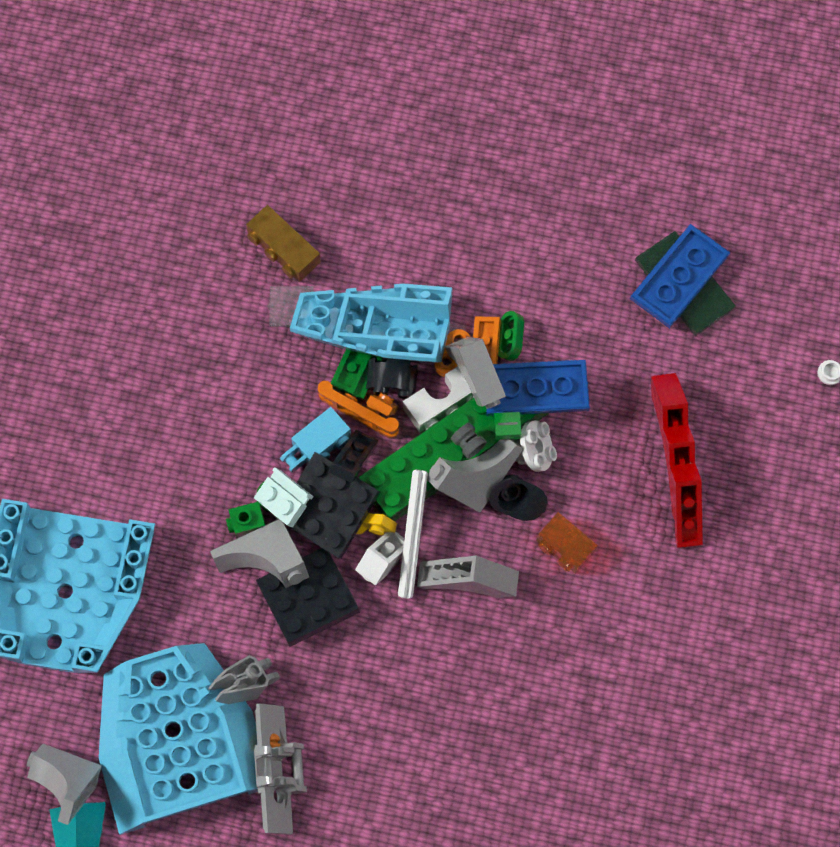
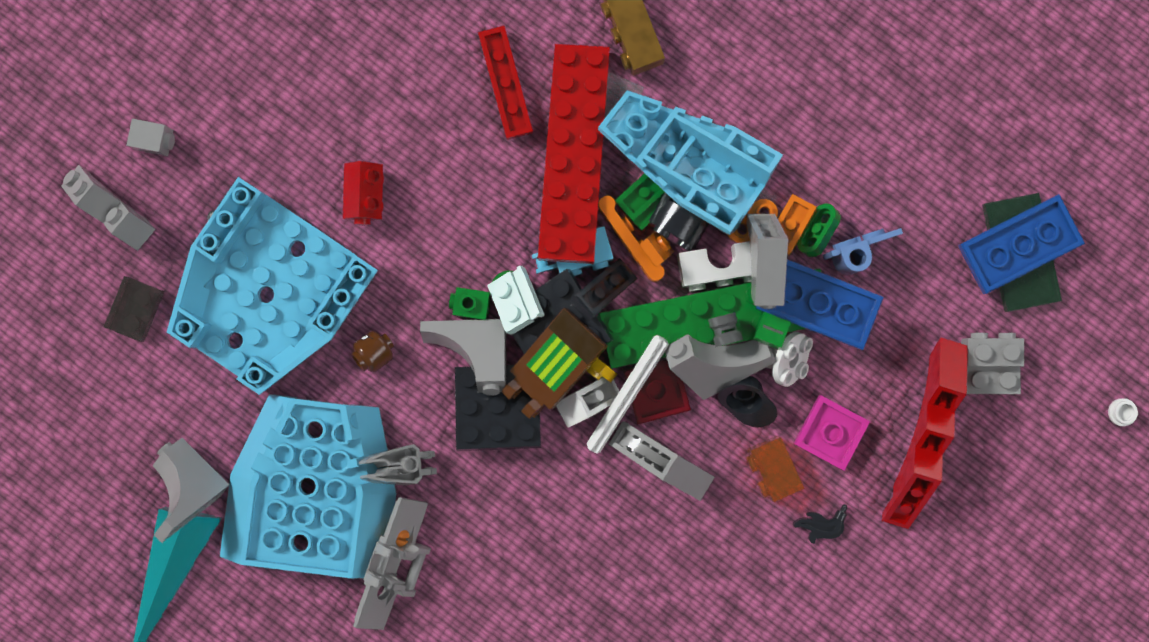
camera: 30 degrees right, 15 degrees up
none -> red brick [343,161,384,226]
none -> reddish brown head [351,331,394,372]
none -> red plate [478,25,533,140]
none -> tile [501,308,608,419]
none -> red plate [537,44,610,264]
none -> dark red tile [623,359,691,425]
none -> dark pink plate [793,395,870,471]
none -> black piece [793,504,847,544]
none -> medium blue piece [823,228,903,275]
none -> light grey plate [961,333,1024,394]

